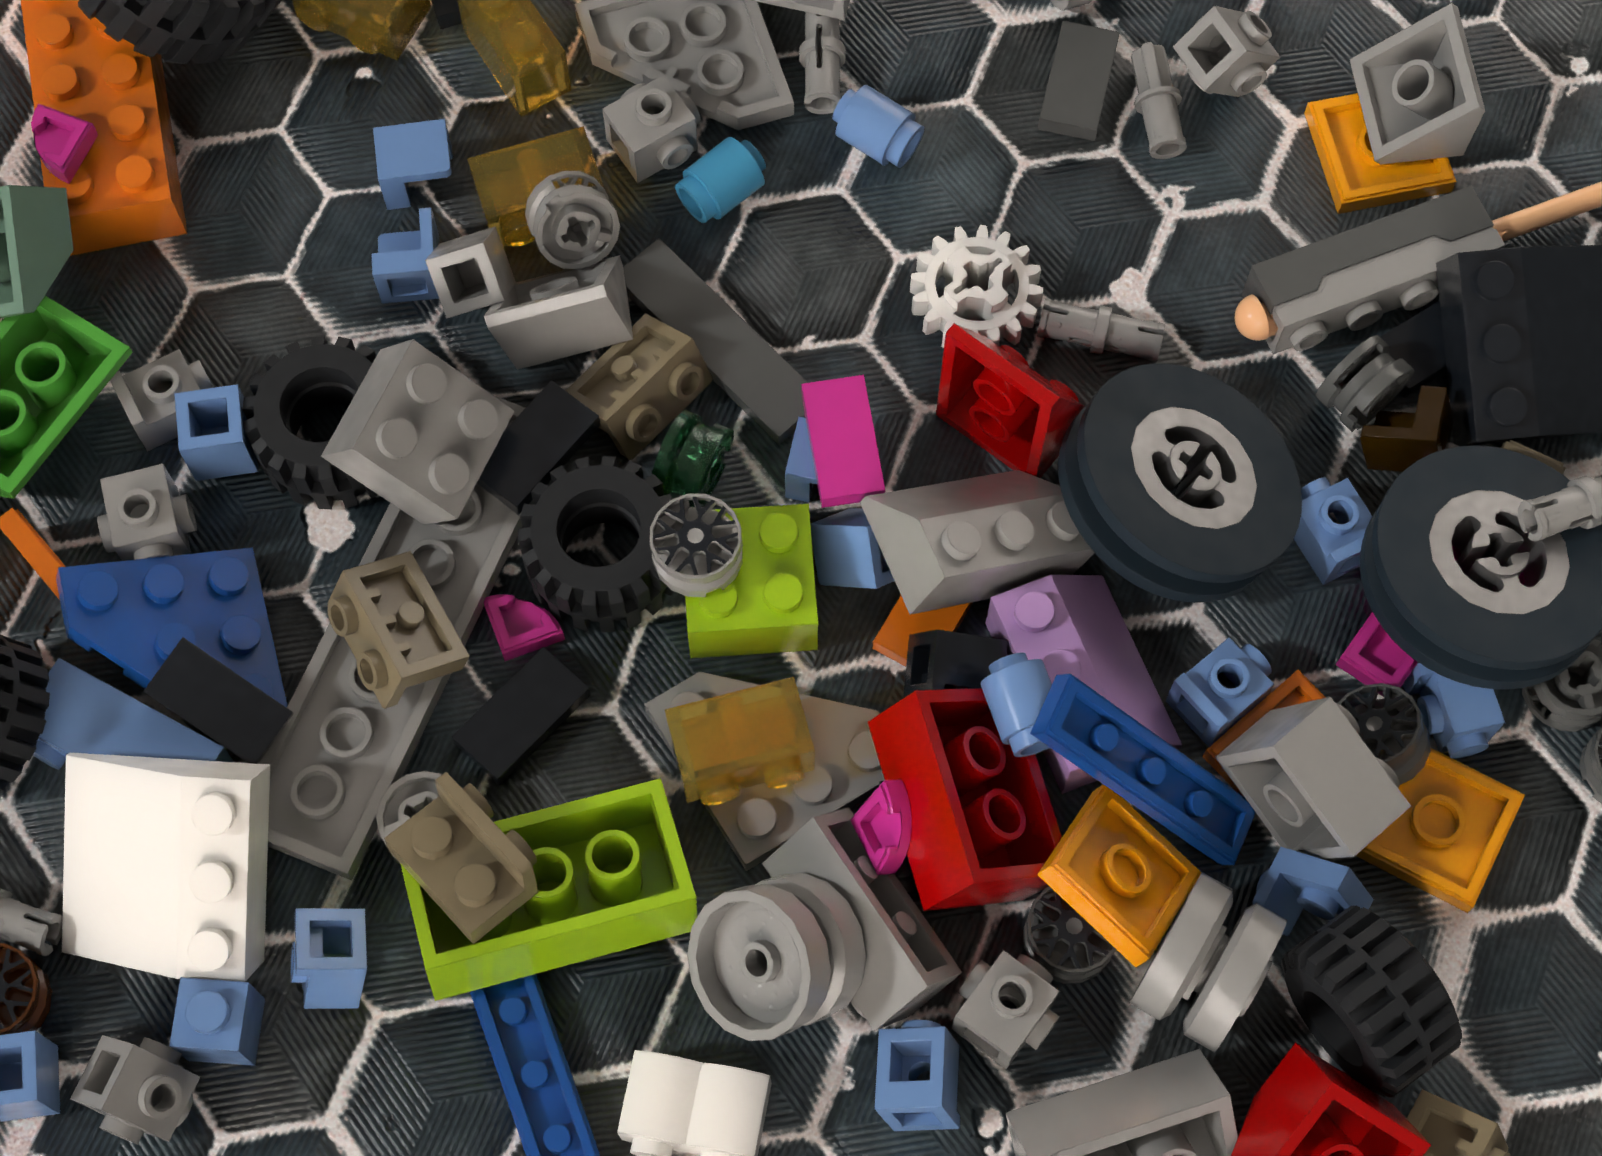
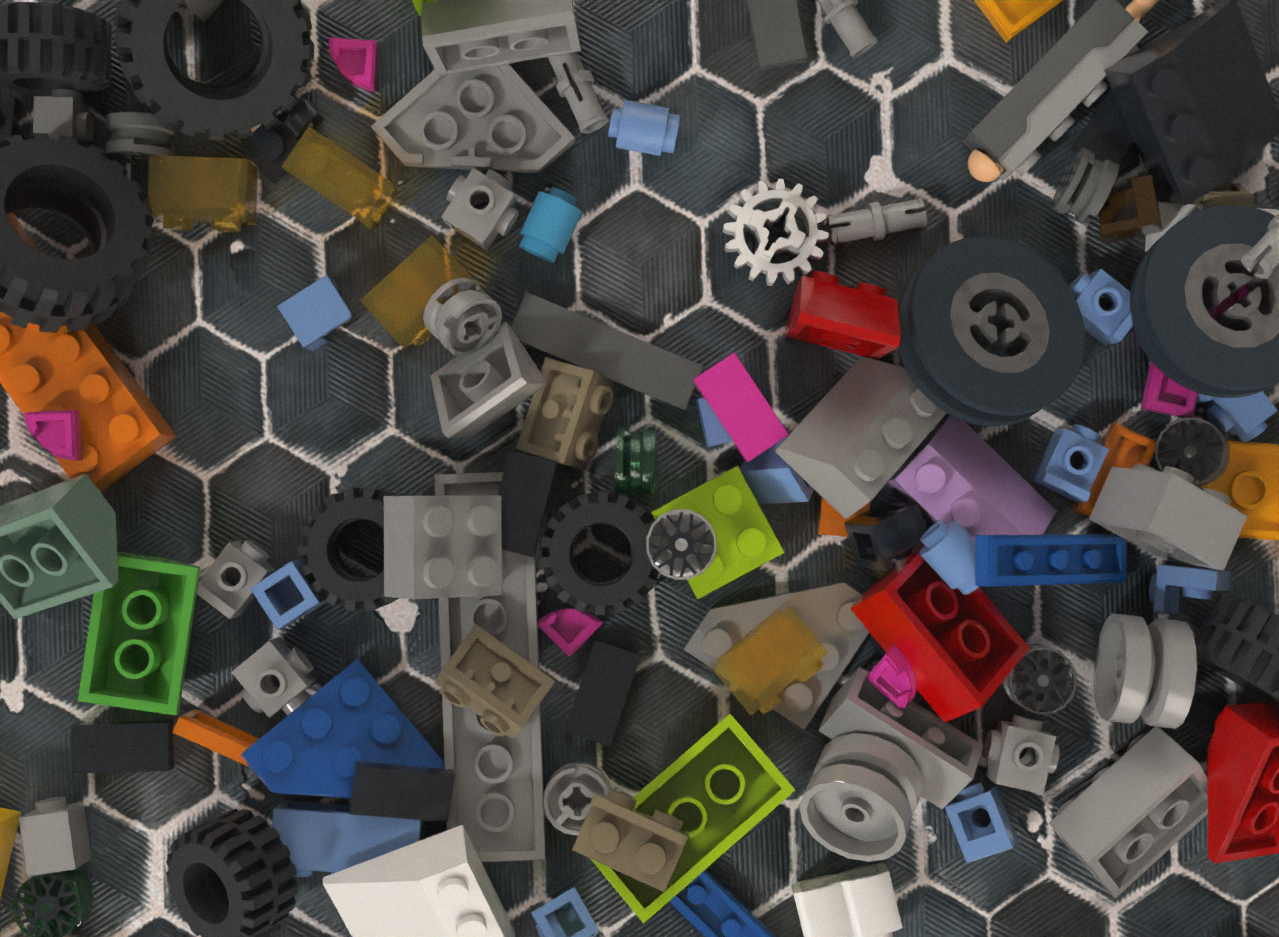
camera: 30 degrees left, 20 degrees up
medium blue panel [372,207,439,304] -> none
light grey brick [425,226,516,318] -> none
light orange tile [1037,784,1202,967] -> none

